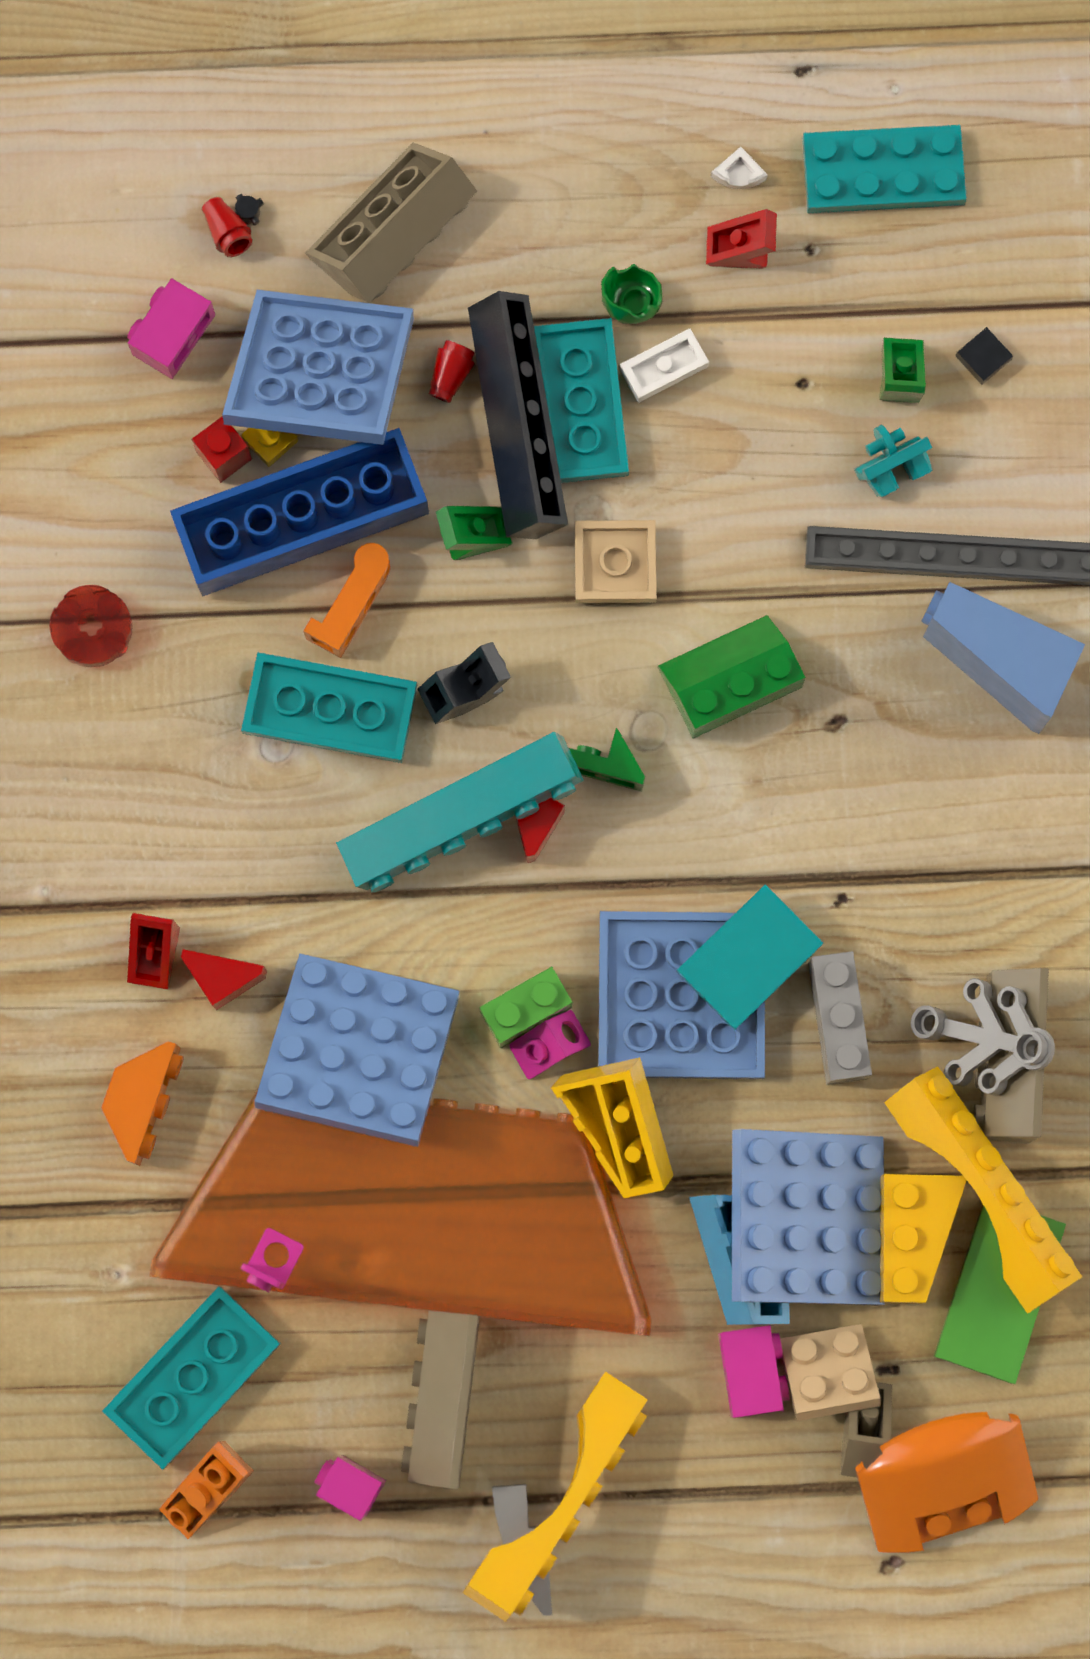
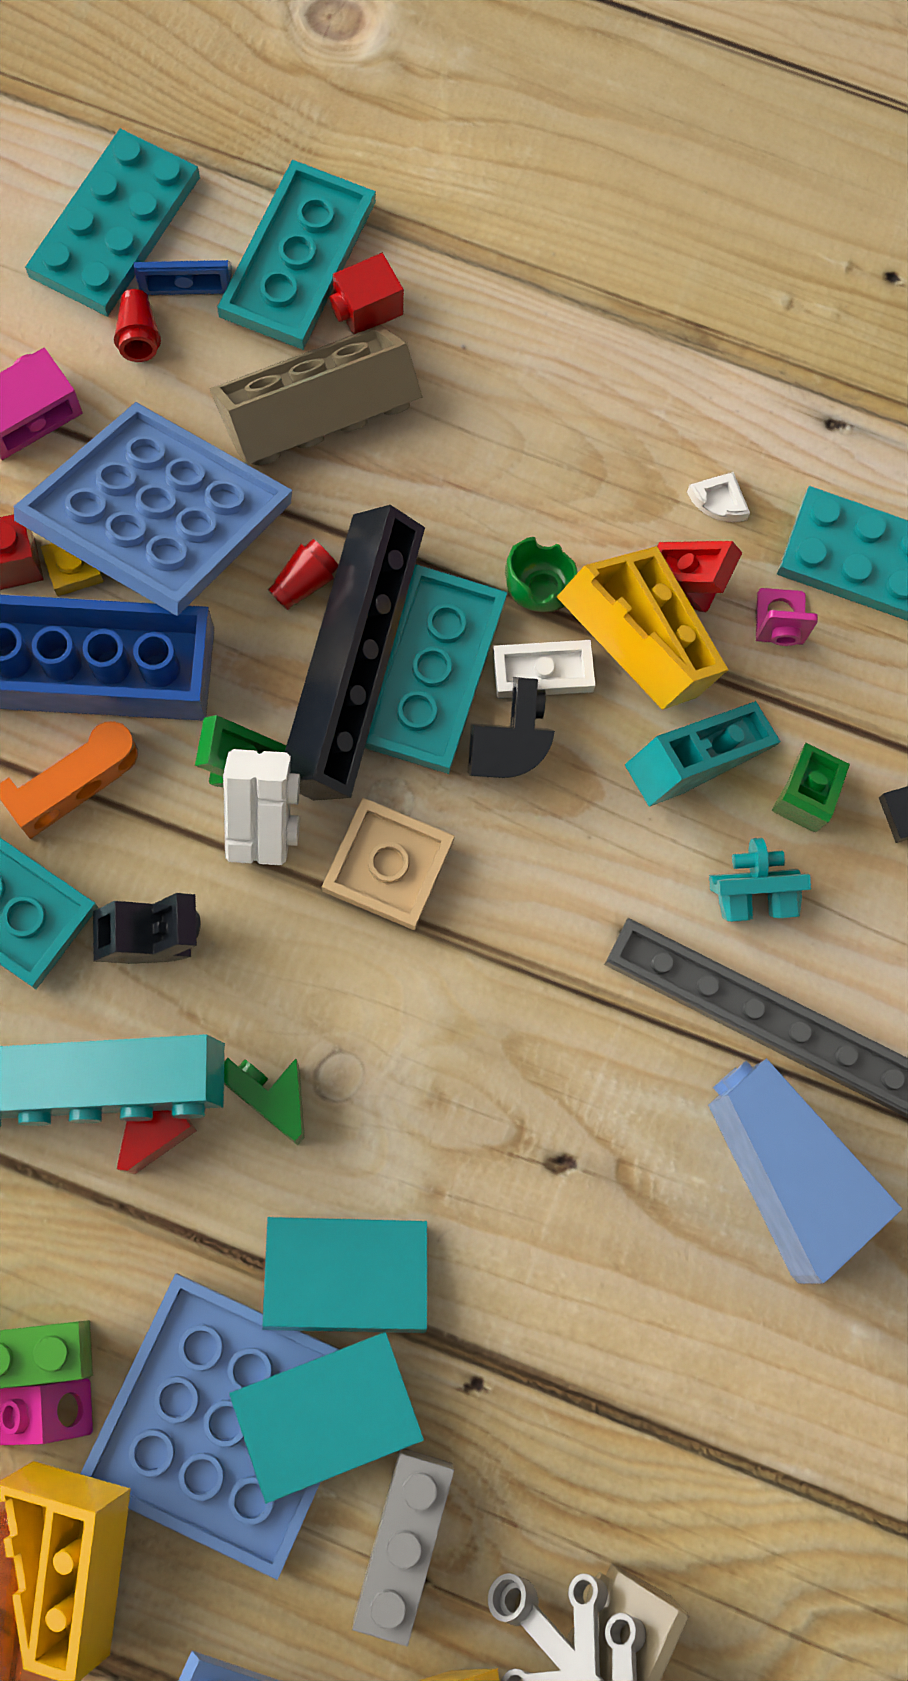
camera: 15 degrees right, 5 degrees down
black piece [235,194,264,225] -> none
green slope [658,615,806,739] -> none
none -> teal plate [25,128,200,317]
none -> blue slope [134,260,232,295]
none -> teal plate [217,159,376,350]
none -> white brick [223,749,300,865]
none -> teal tile [262,1217,427,1333]
none -> red brick [329,252,404,335]
none -> black brick [467,677,555,778]
none -> yellow wedge [557,546,729,710]
none -> teal slope [625,701,781,807]
none -> dark pink bracket [756,588,818,646]

